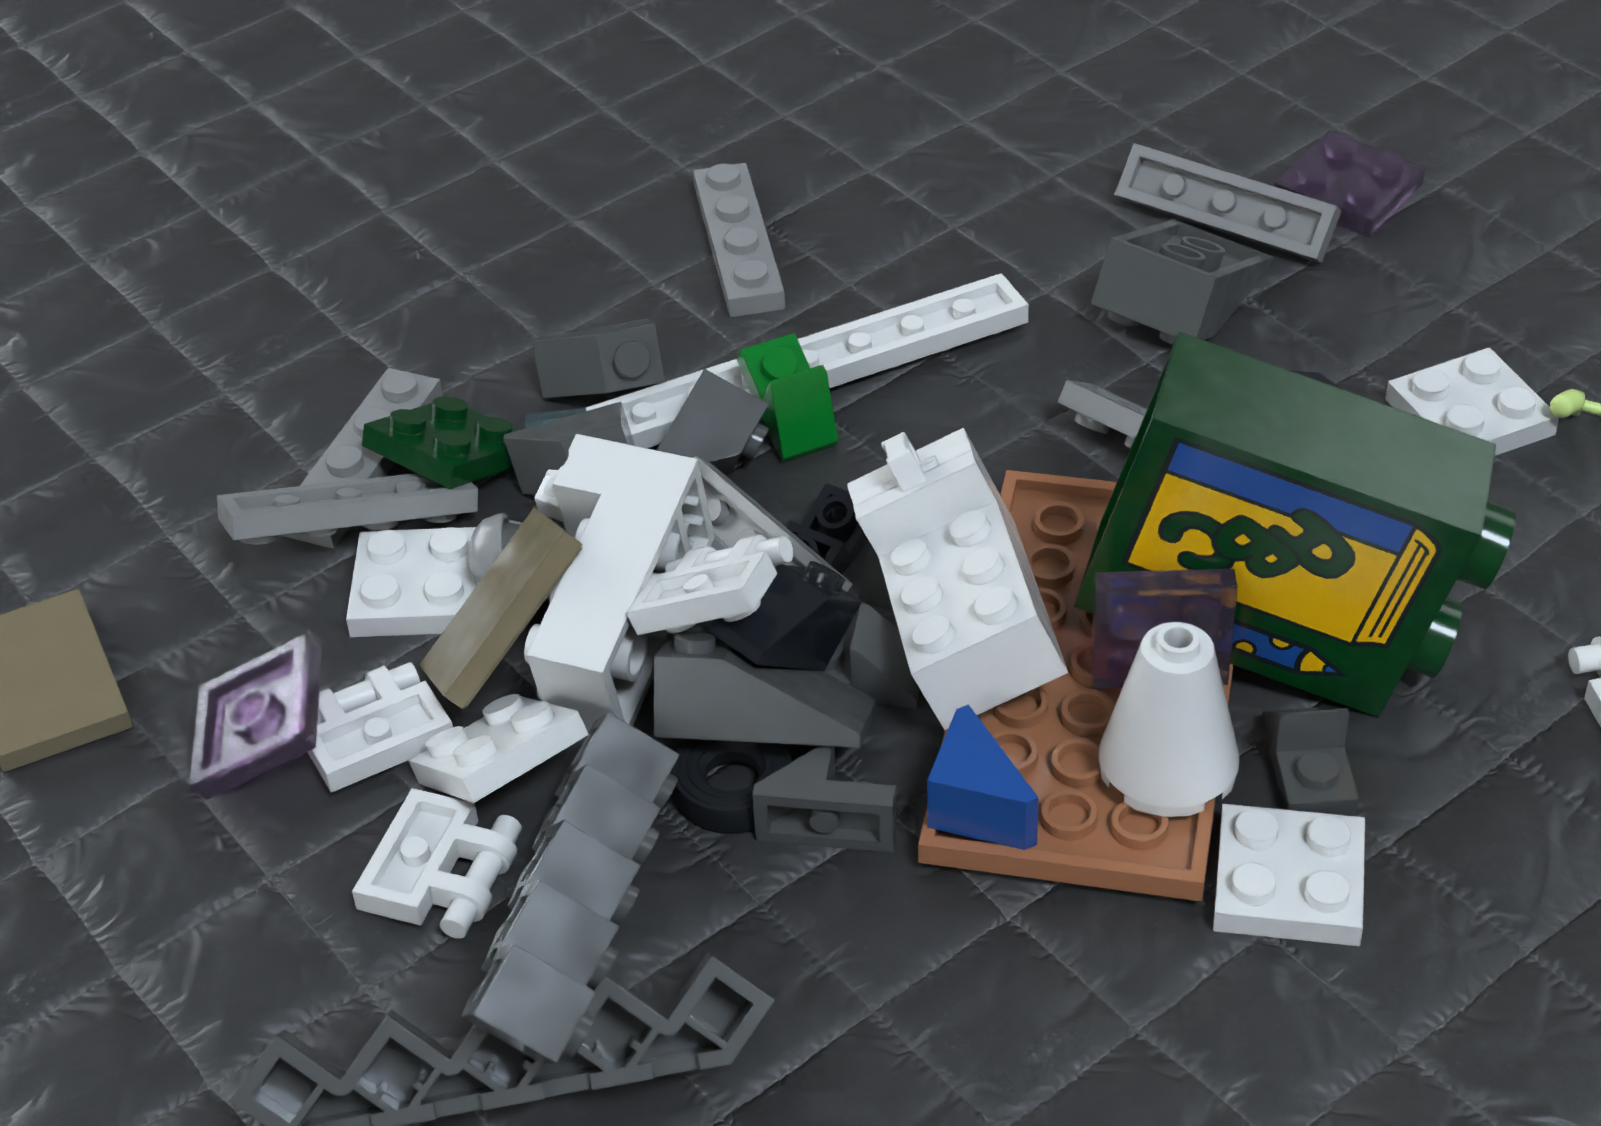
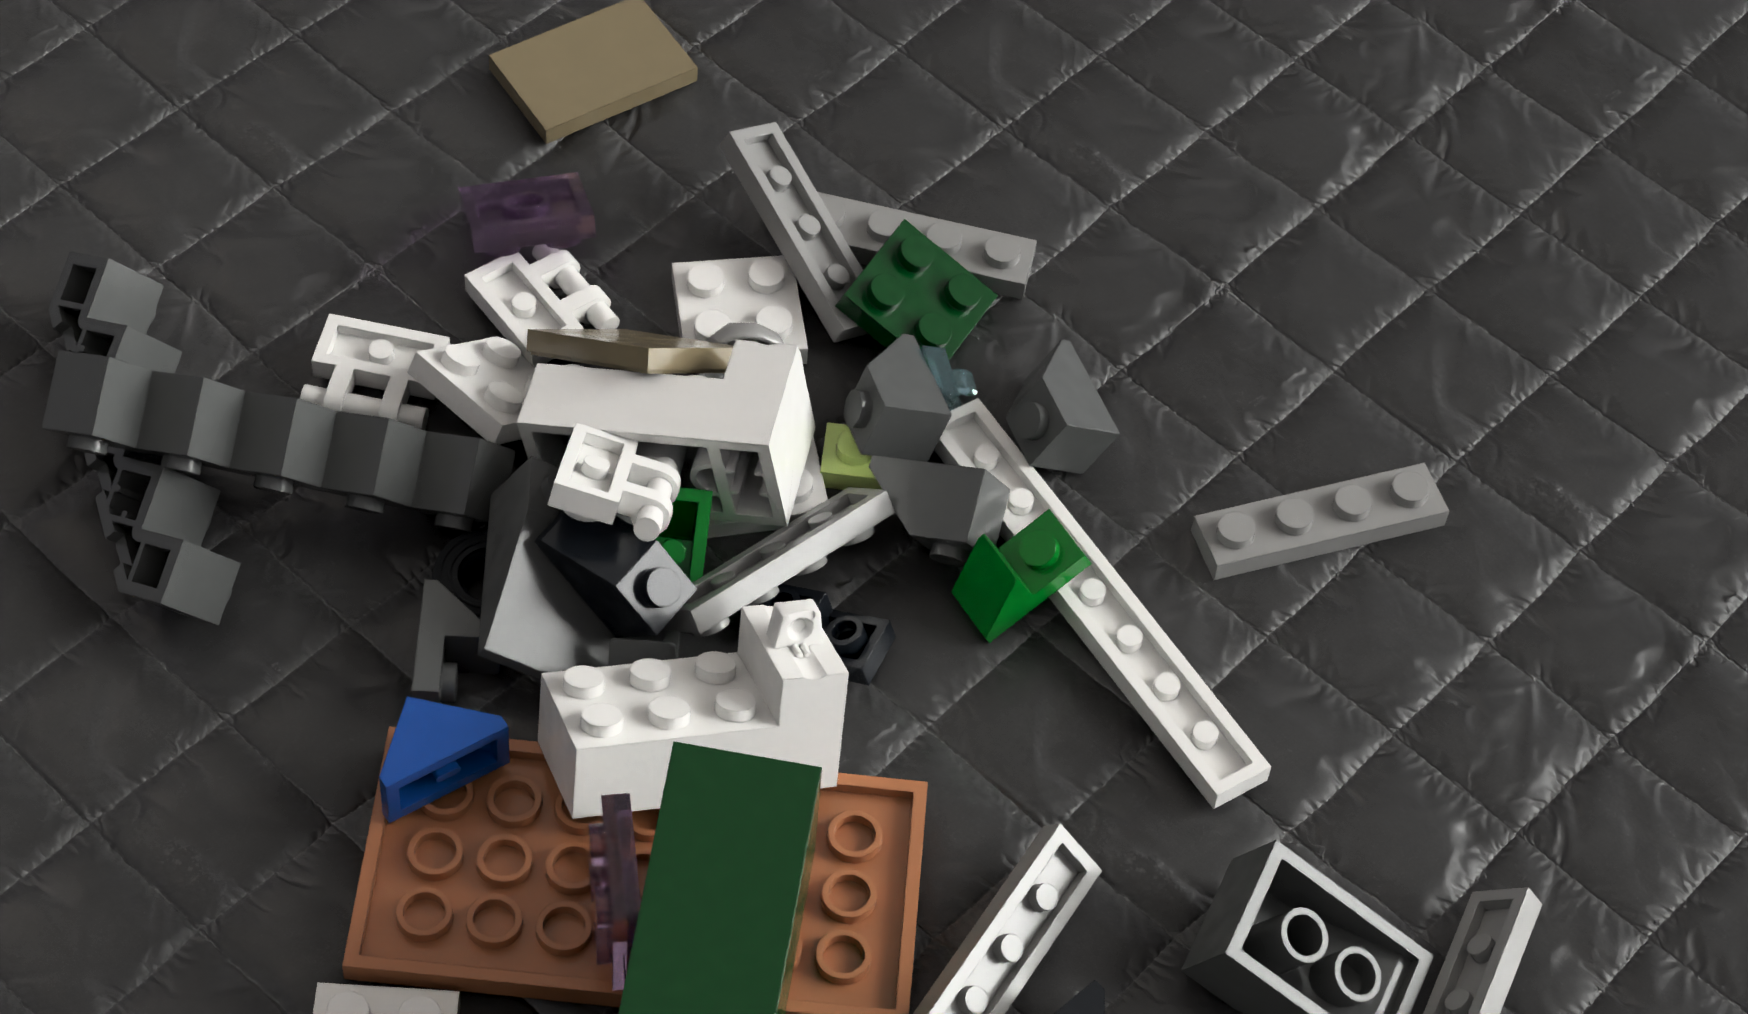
camera: 75 degrees right, 10 degrees up
white cone [1098,622,1239,817] -> none

